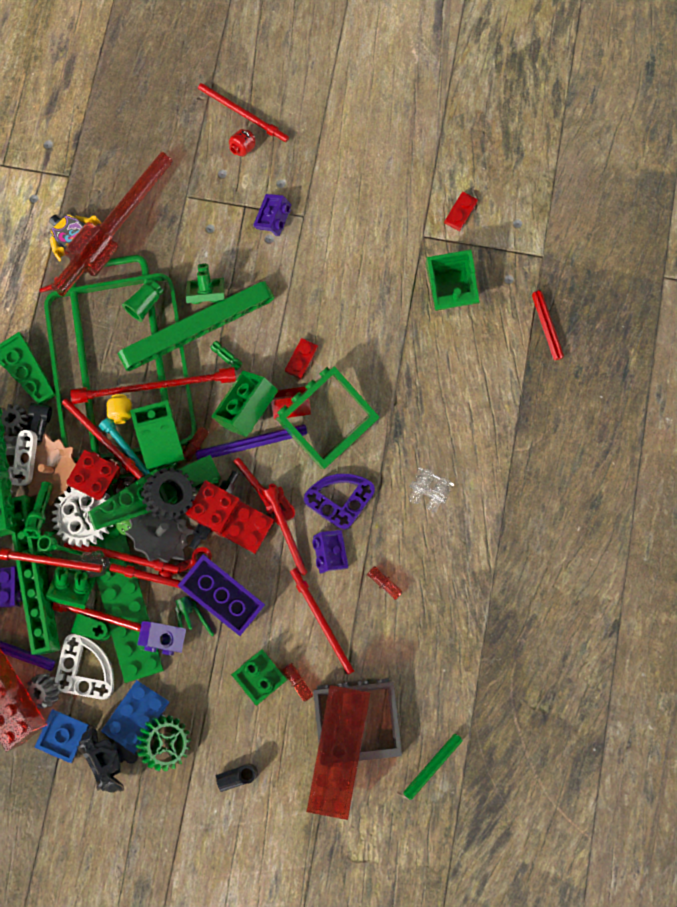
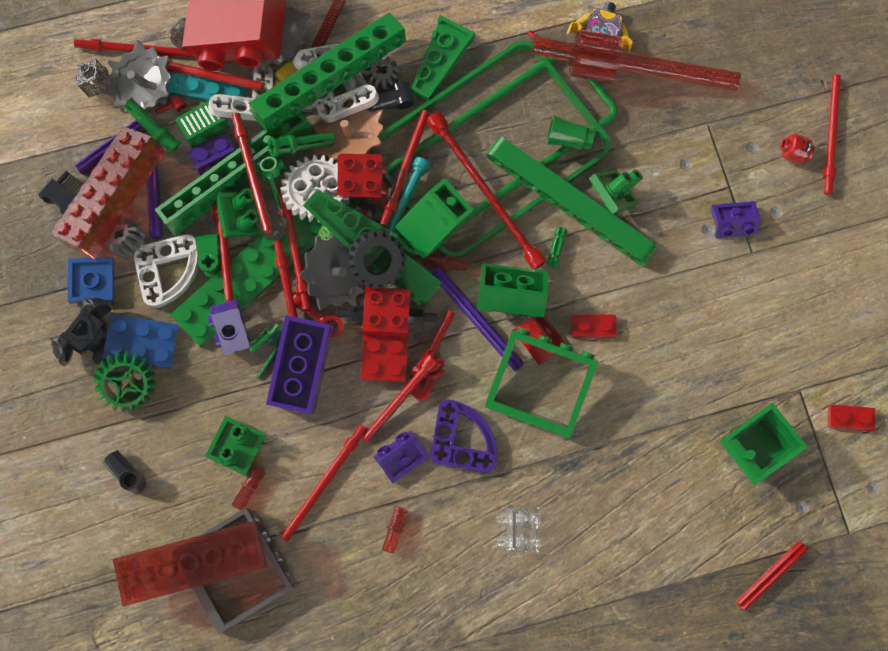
camera: 60 degrees right, 0 degrees up
yellow head [107,394,132,424] -> none

